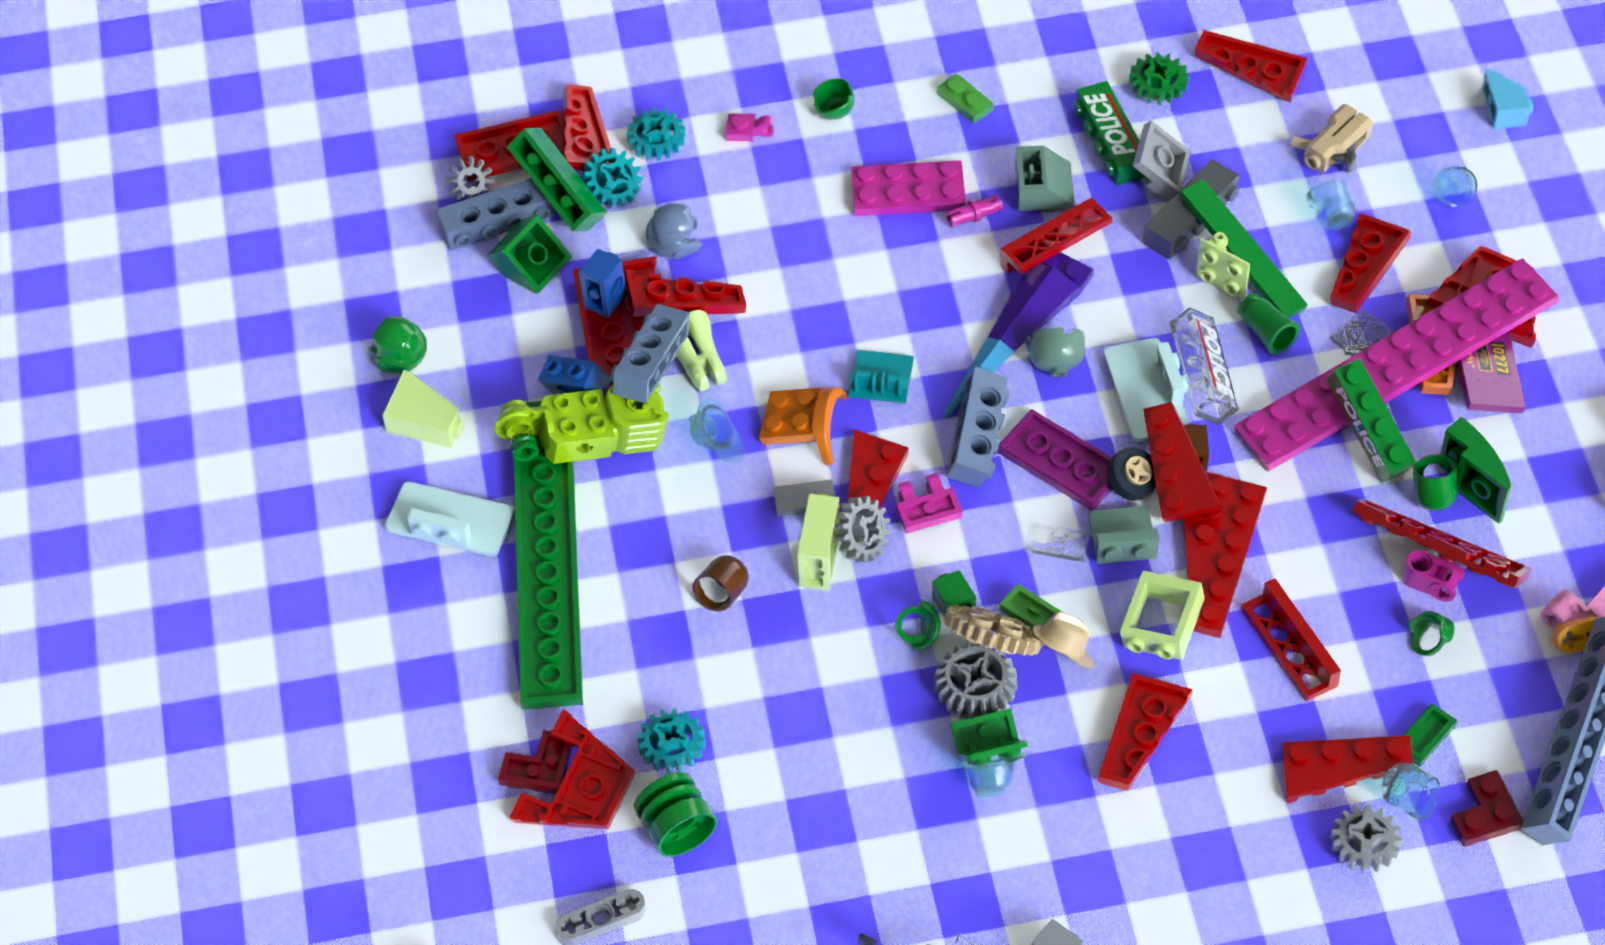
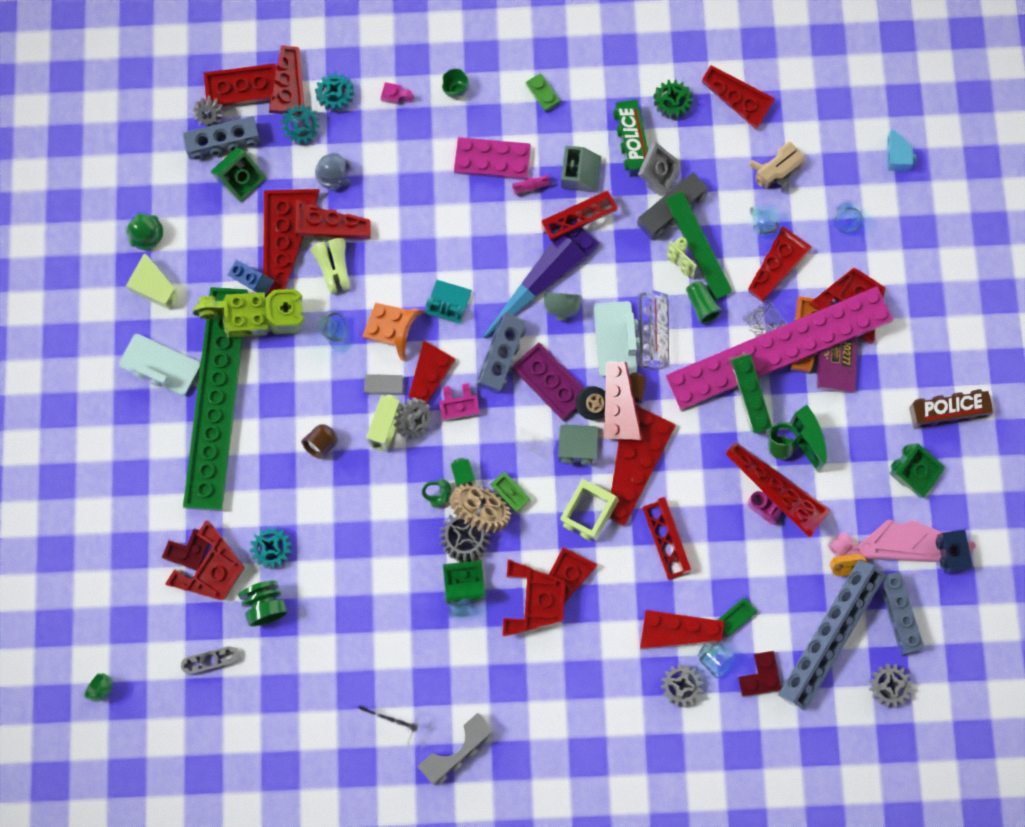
camera: 10 degrees right, 20 degrees up
green brick [507,128,607,232] -> none
green bush [510,434,539,462] -> none
blue brick [579,248,626,318] -> none
sand blue brick [610,304,690,403] -> none
tan piece [1032,611,1095,669] -> none
green piece [1408,611,1455,657] -> none
none -> red wing [502,559,565,637]

